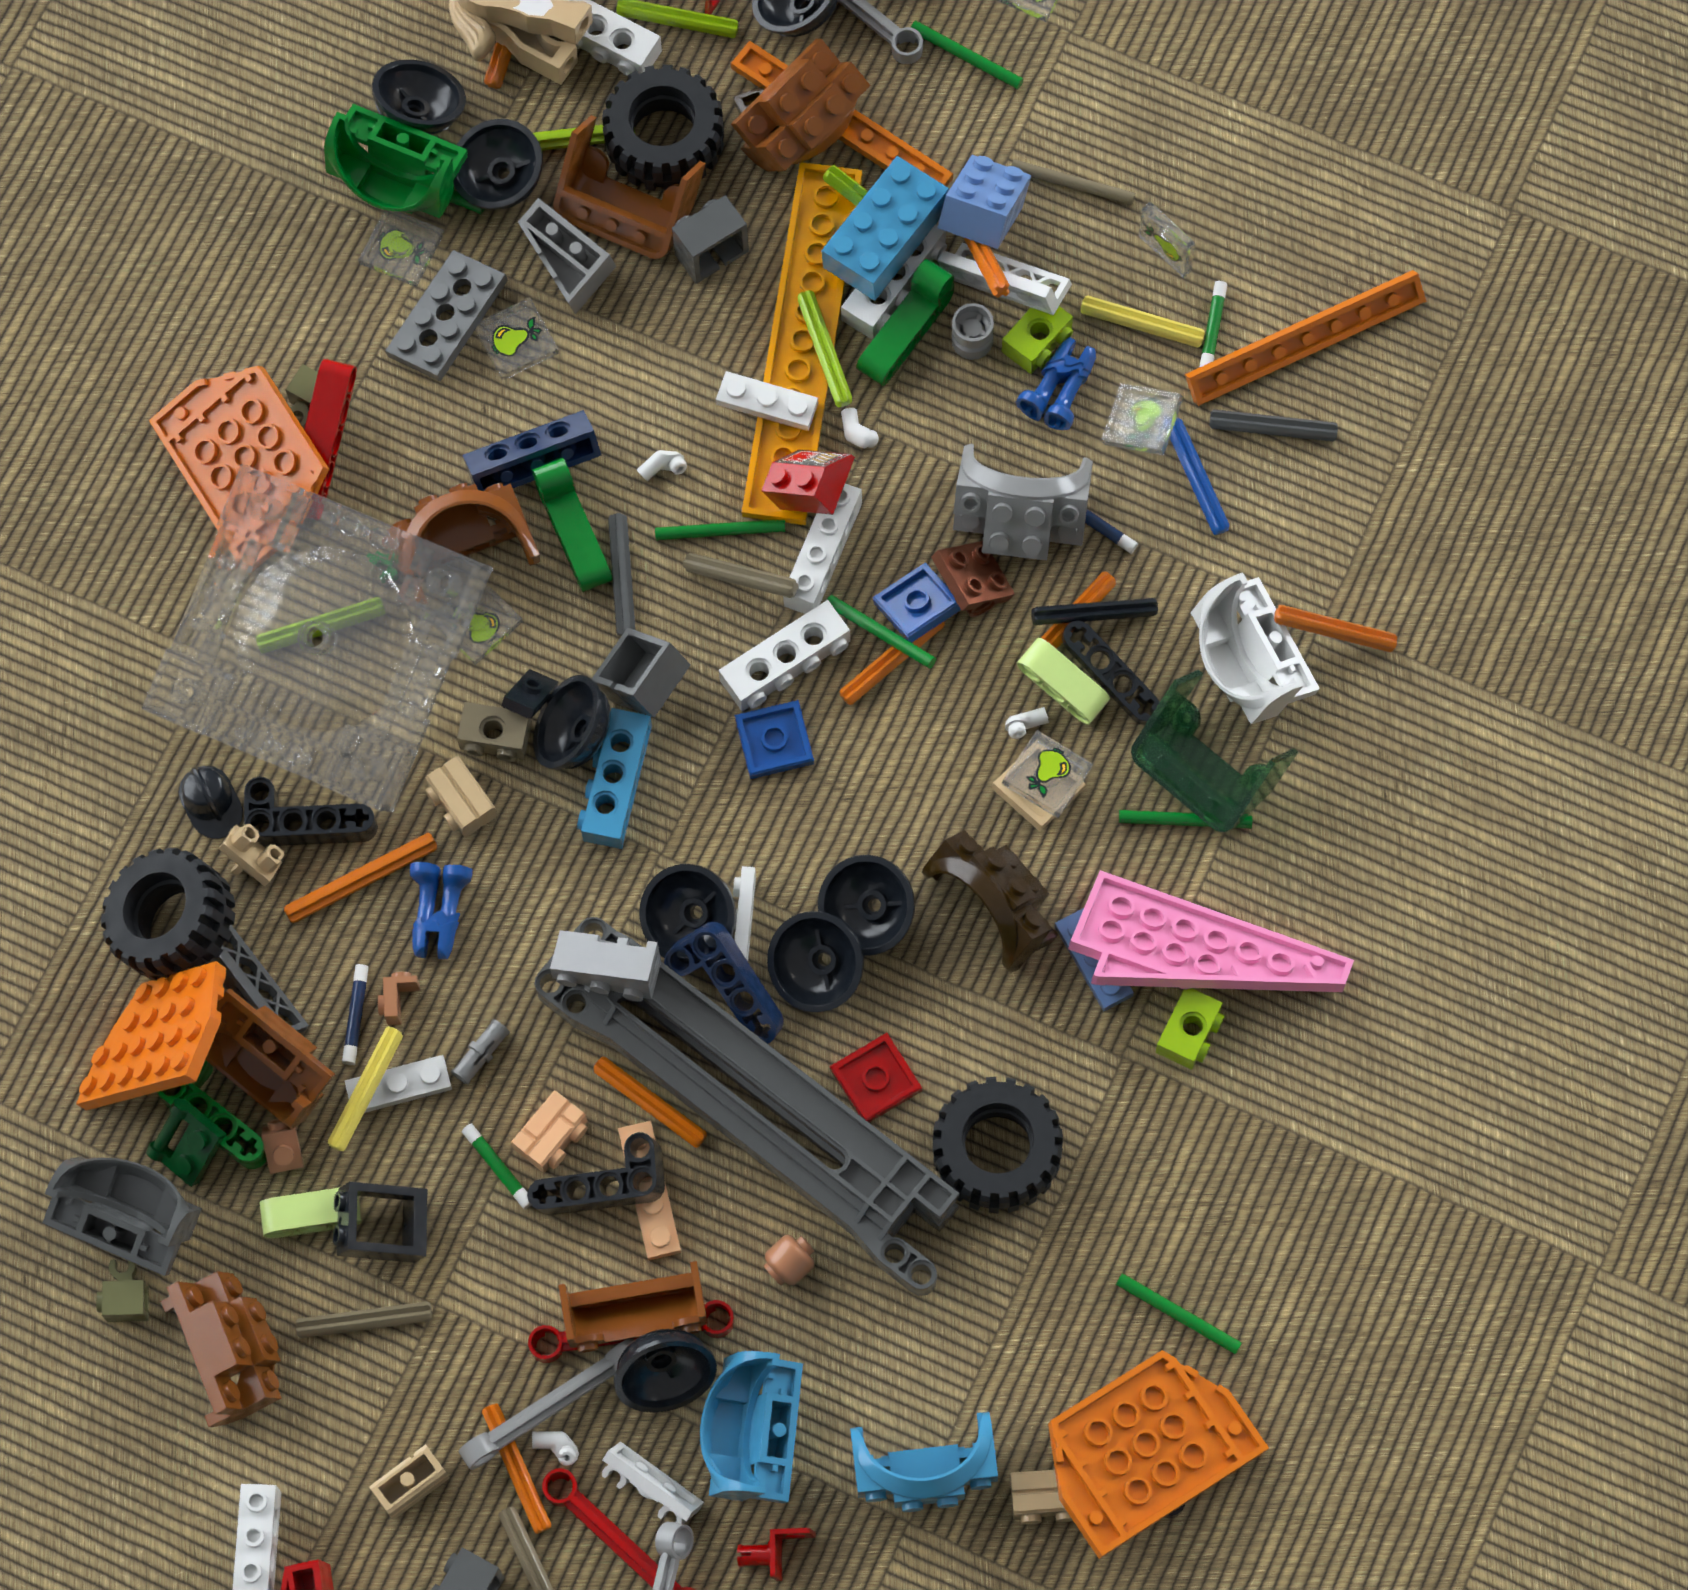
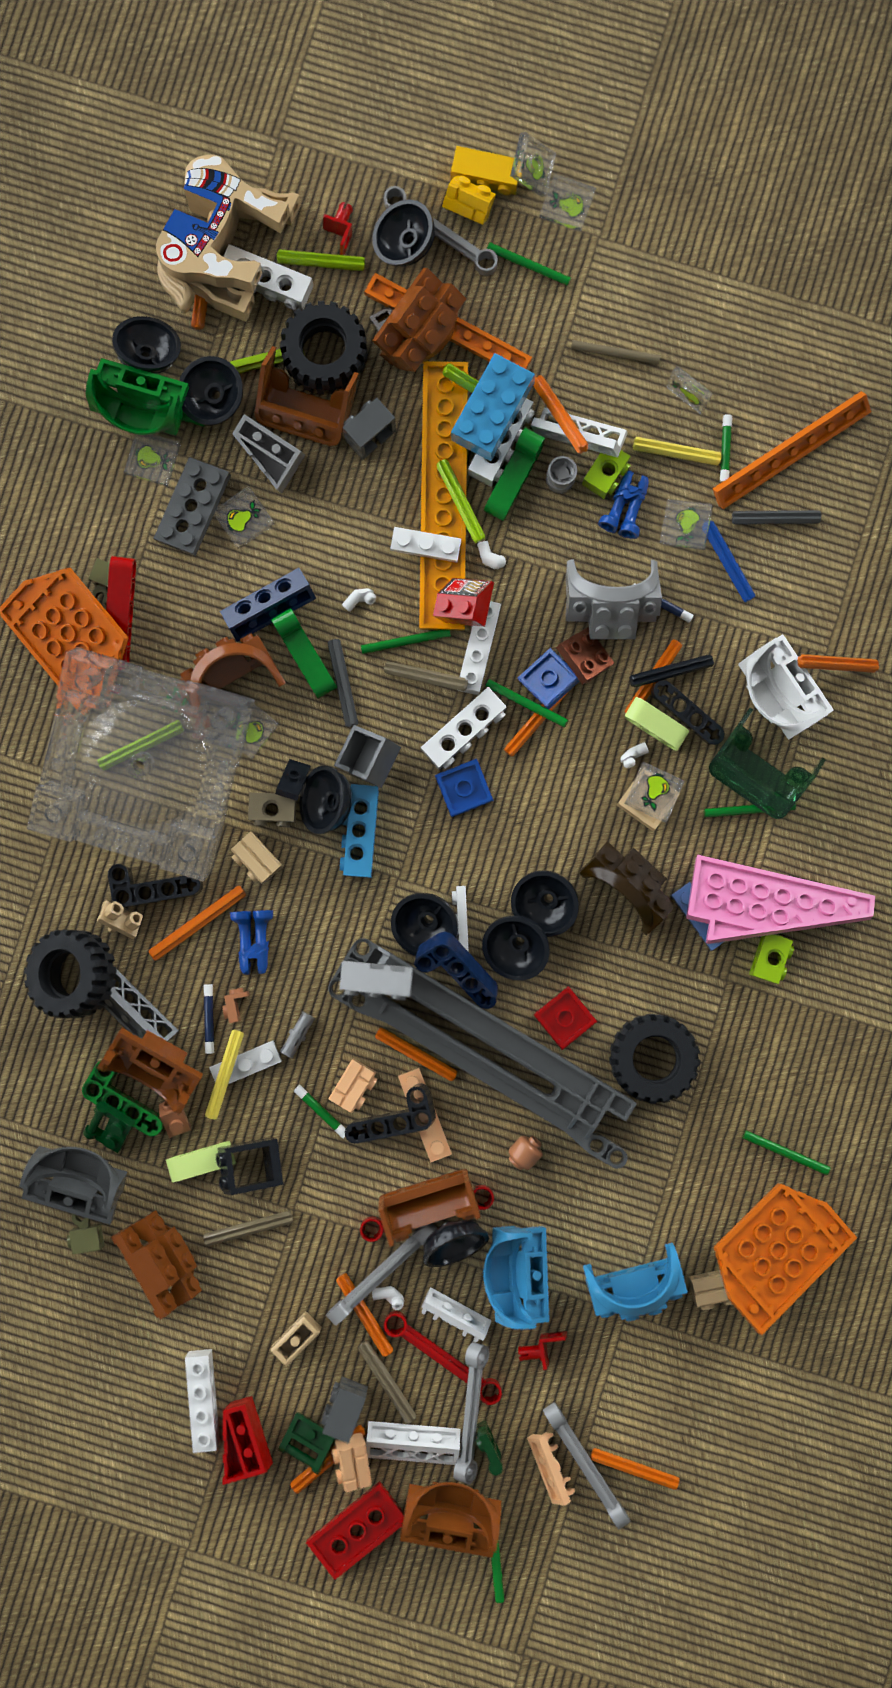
camera: 15 degrees left, 15 degrees up
orange plate [76,961,226,1111] -> none
black piece [178,766,243,839] -> none
medium blue brick [938,155,1031,249] -> none

